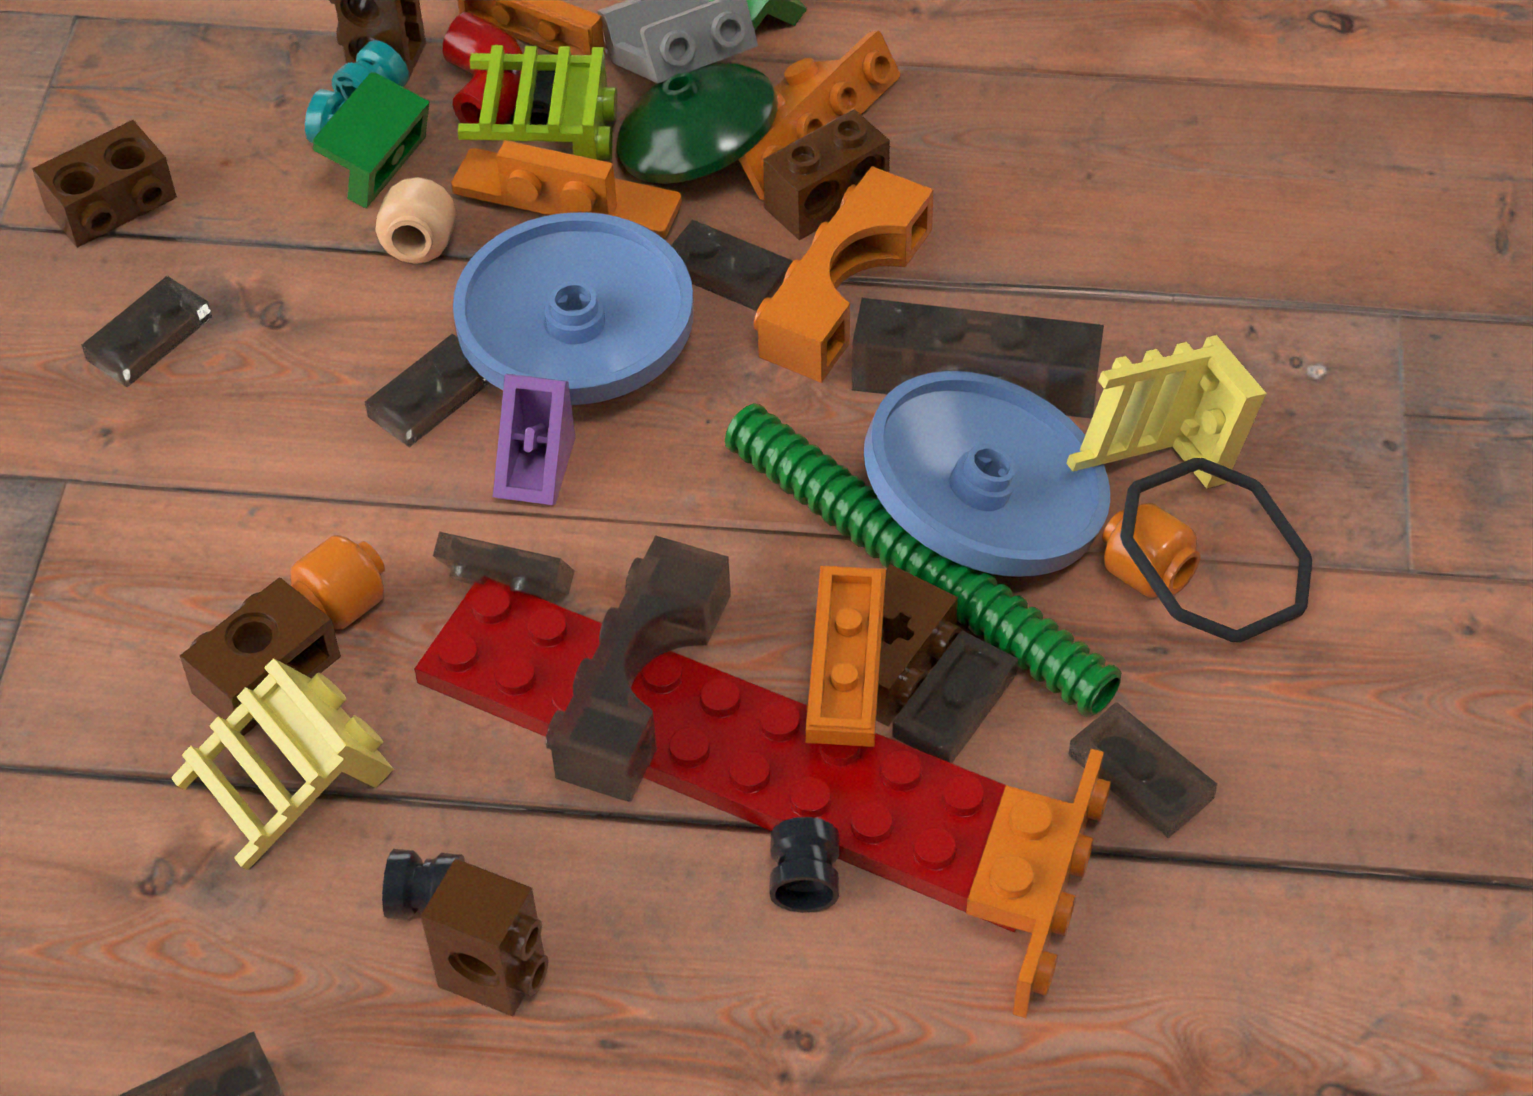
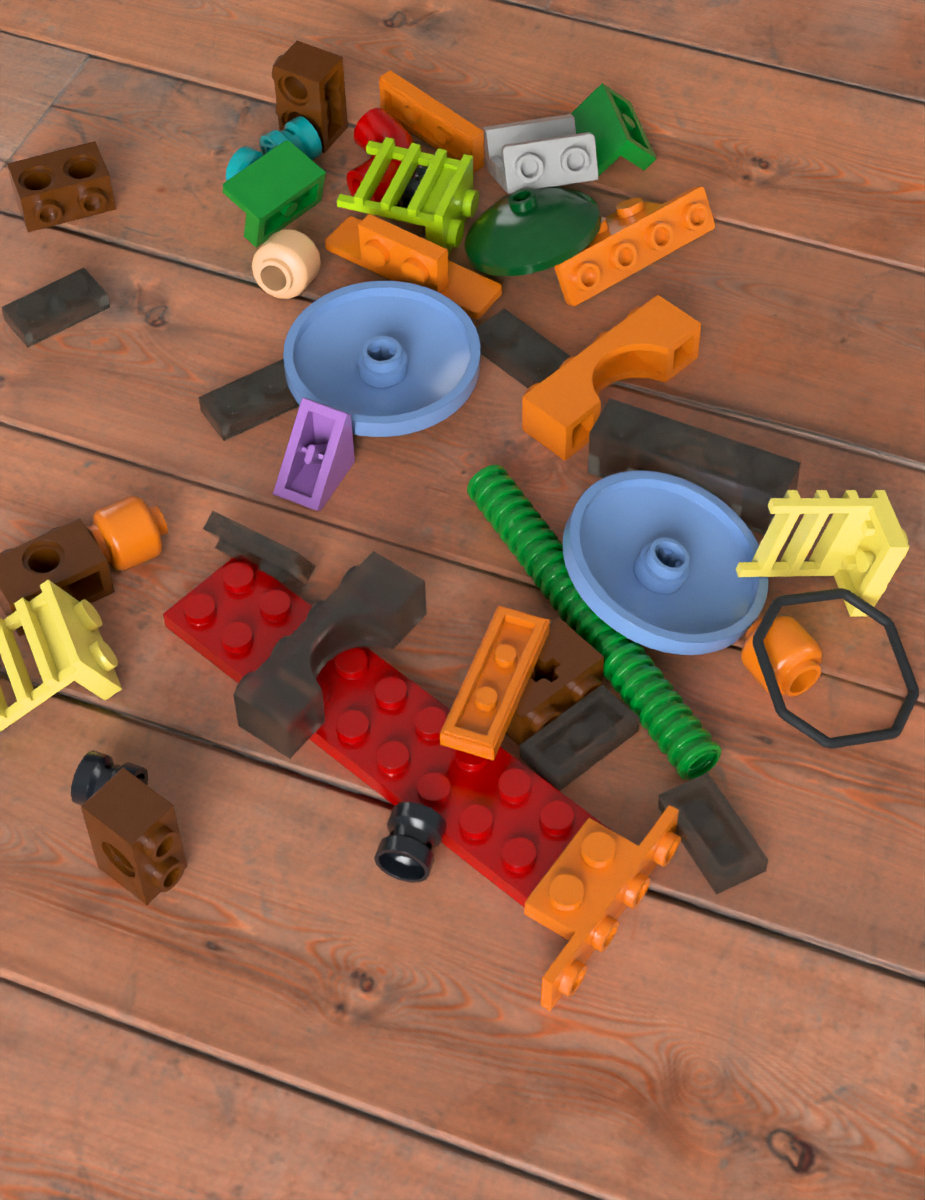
camera: 15 degrees right, 0 degrees up
reddish brown brick [763,109,890,241] -> none

